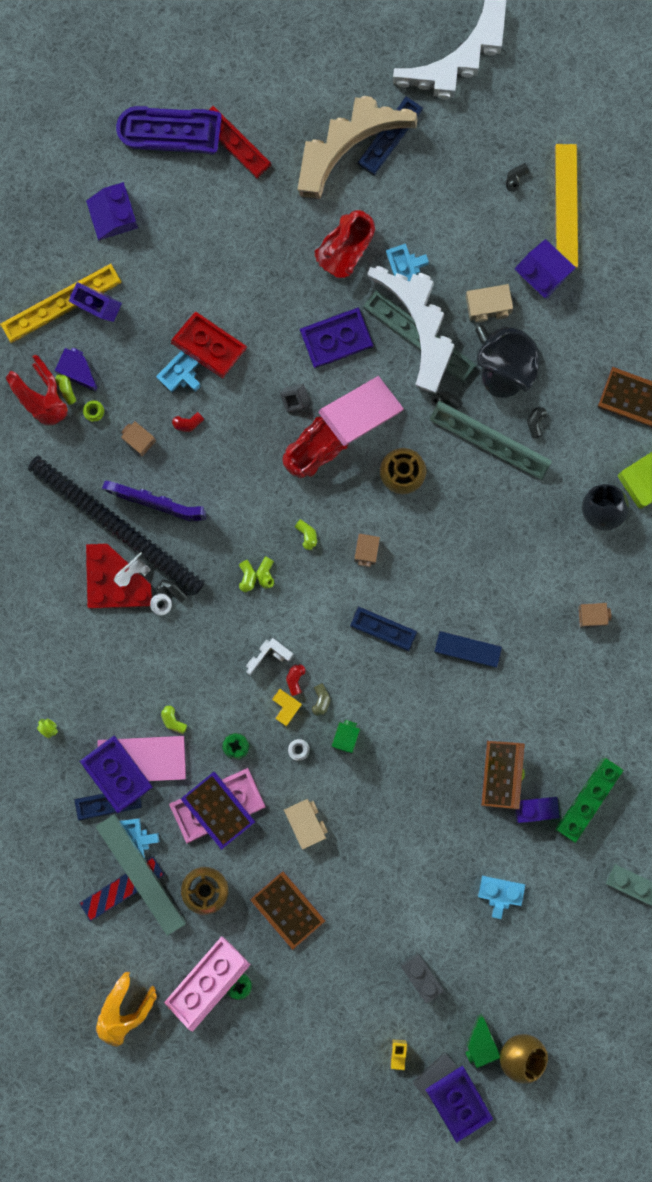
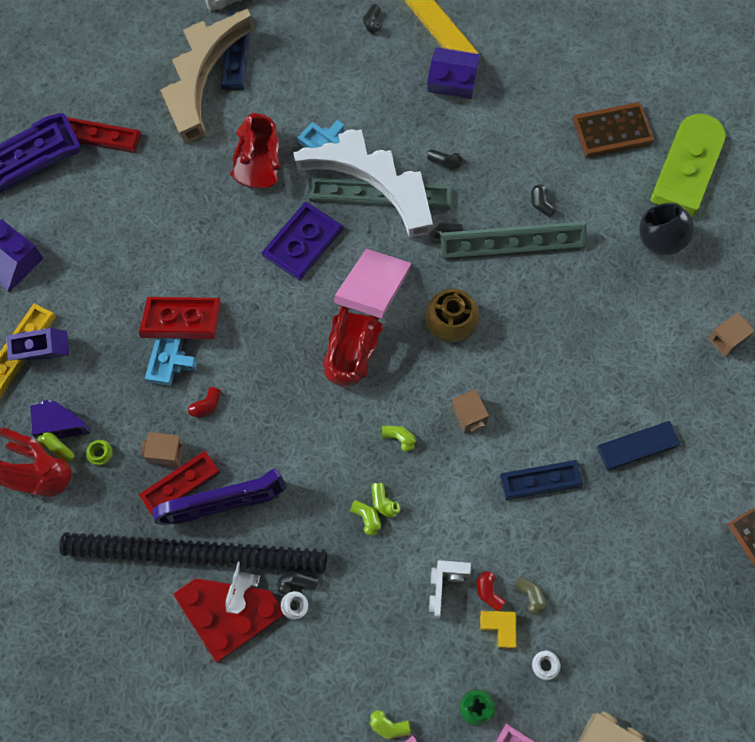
camera: 35 degrees left, 15 degrees down
dark grey slope [280,383,310,412] -> none
green slope [331,720,360,754] -> none
tan brick [466,284,513,323] -> none
black piece [477,327,540,398] -> none
none -> red plate [138,451,220,516]

